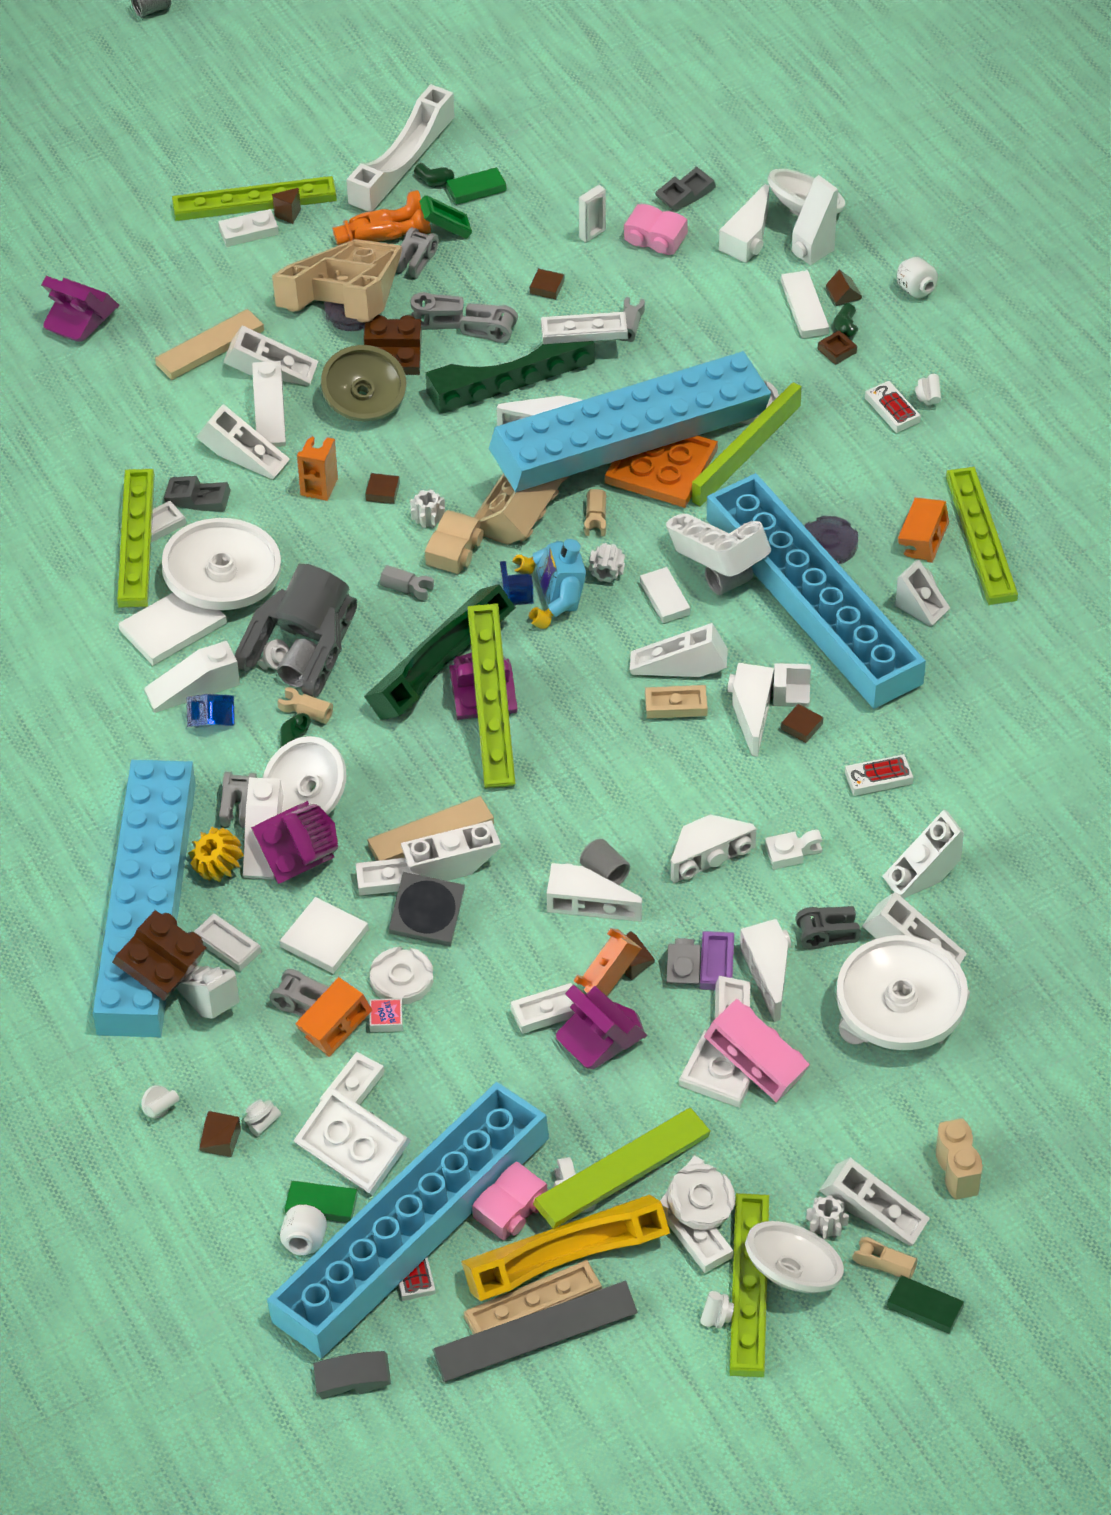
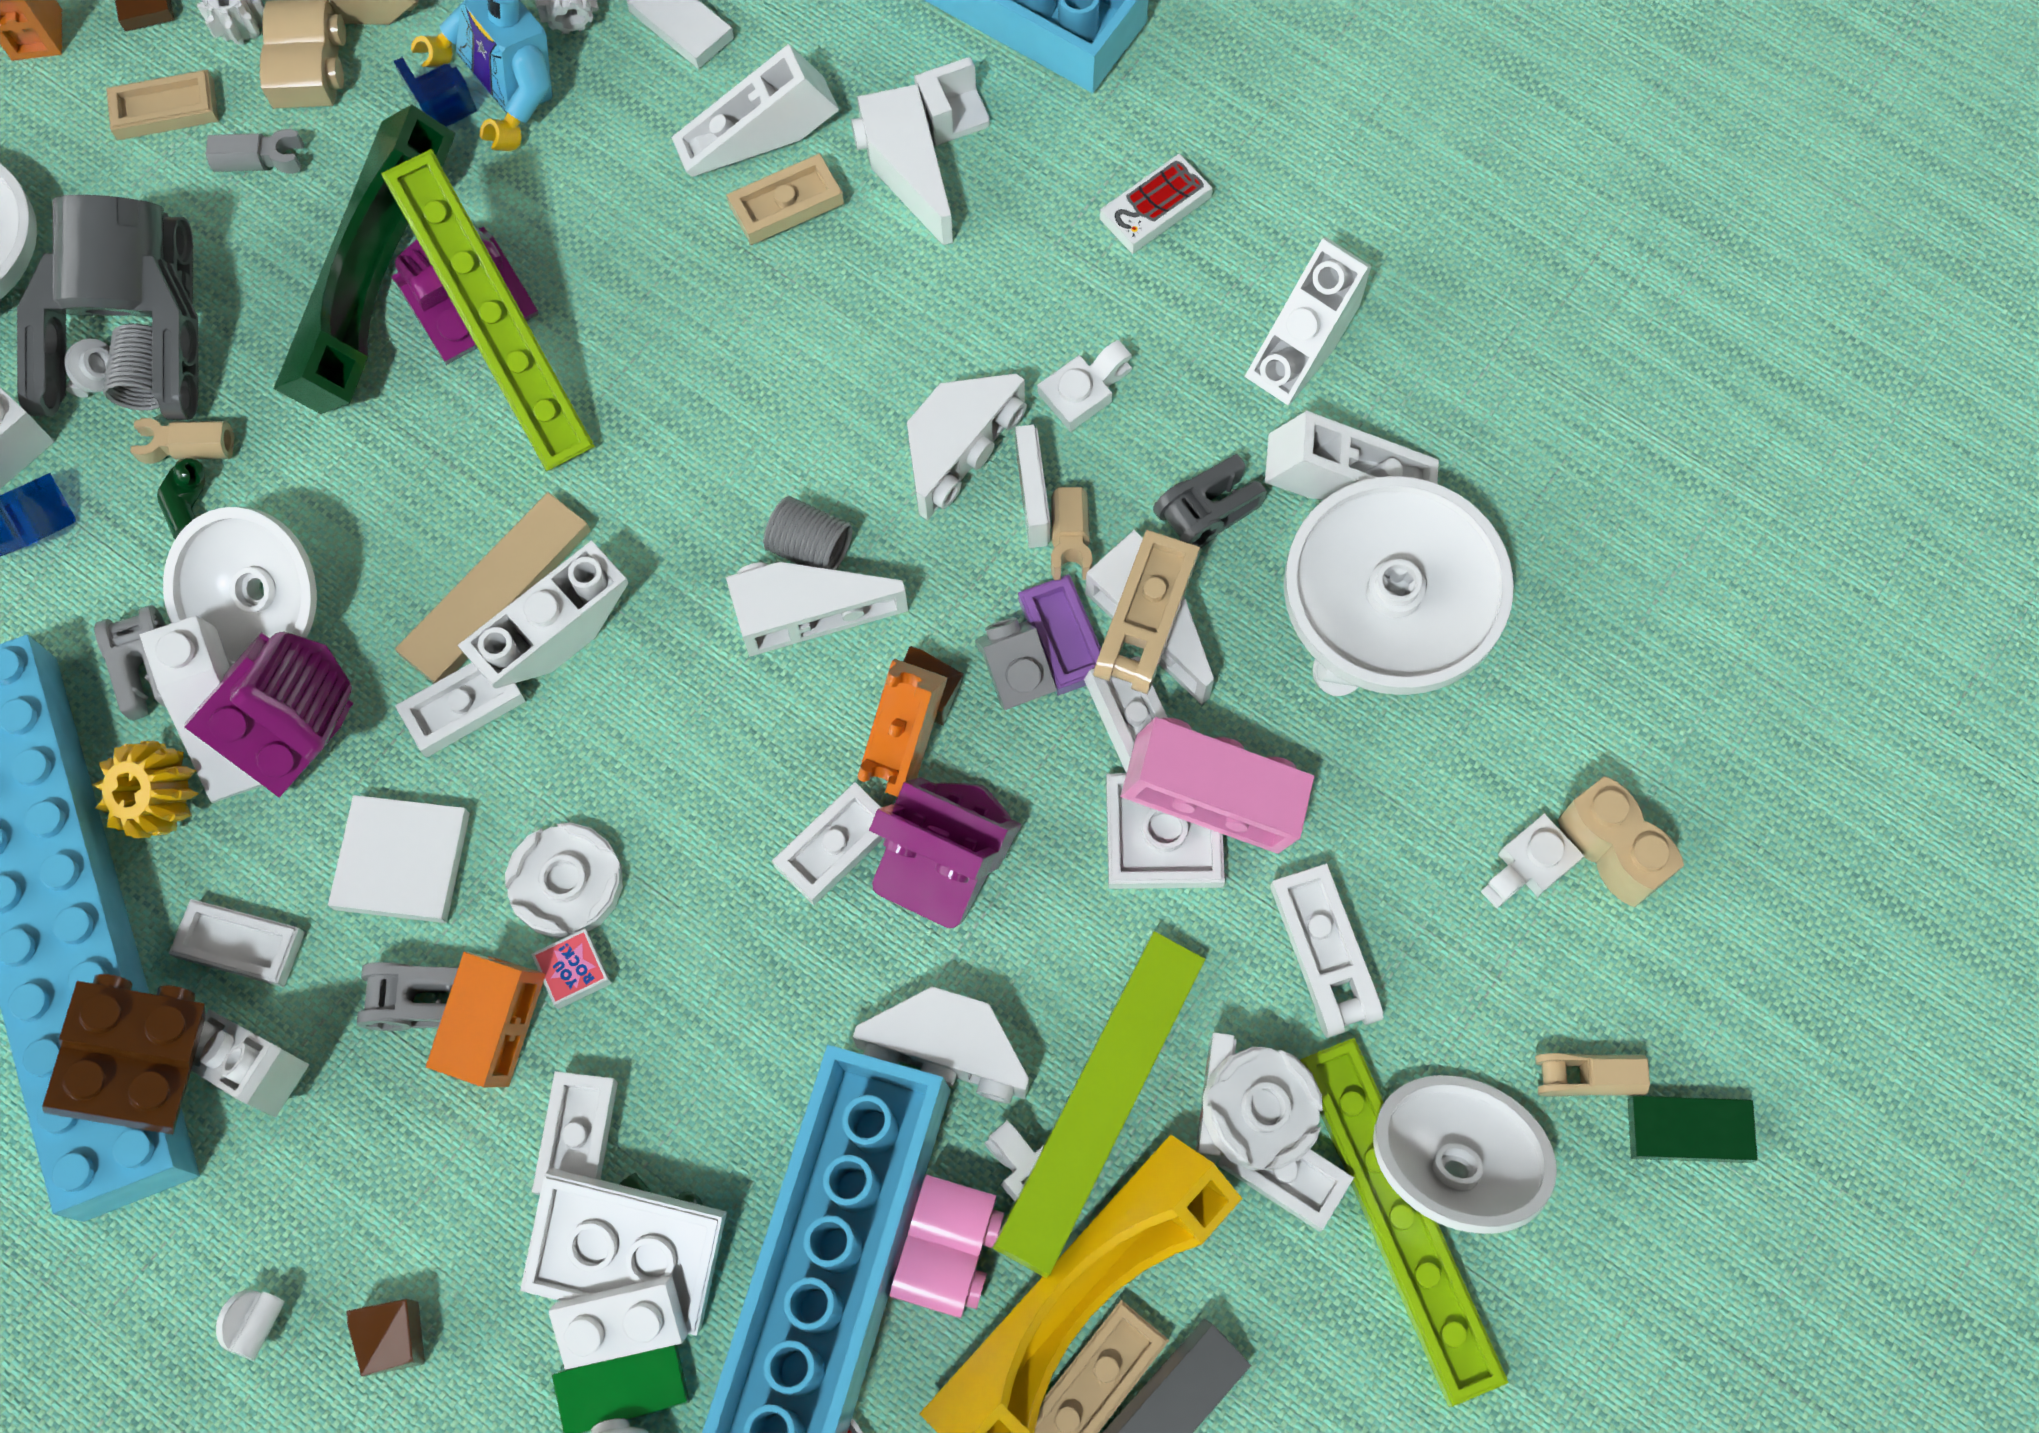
camera: 25 degrees left, 20 degrees up
white plate [244,1099,281,1137] -> none
tile [389,872,465,946] -> none
white plate [700,1291,734,1329] -> none
reddish brown tile [781,704,823,743] -> none
white gear [806,1195,849,1239] -> none
white slope [819,1157,930,1246] -> none
none -> tan tile [106,69,219,140]
none -> white plate [548,1275,688,1370]
none -> white slope [853,987,1029,1104]
none -> white tile [1015,425,1050,548]
none -> tan bar [1051,487,1092,580]
none -> tan plate [1093,530,1200,695]
none -> white plate [1270,864,1384,1038]
none -> white plate [1481,813,1584,909]

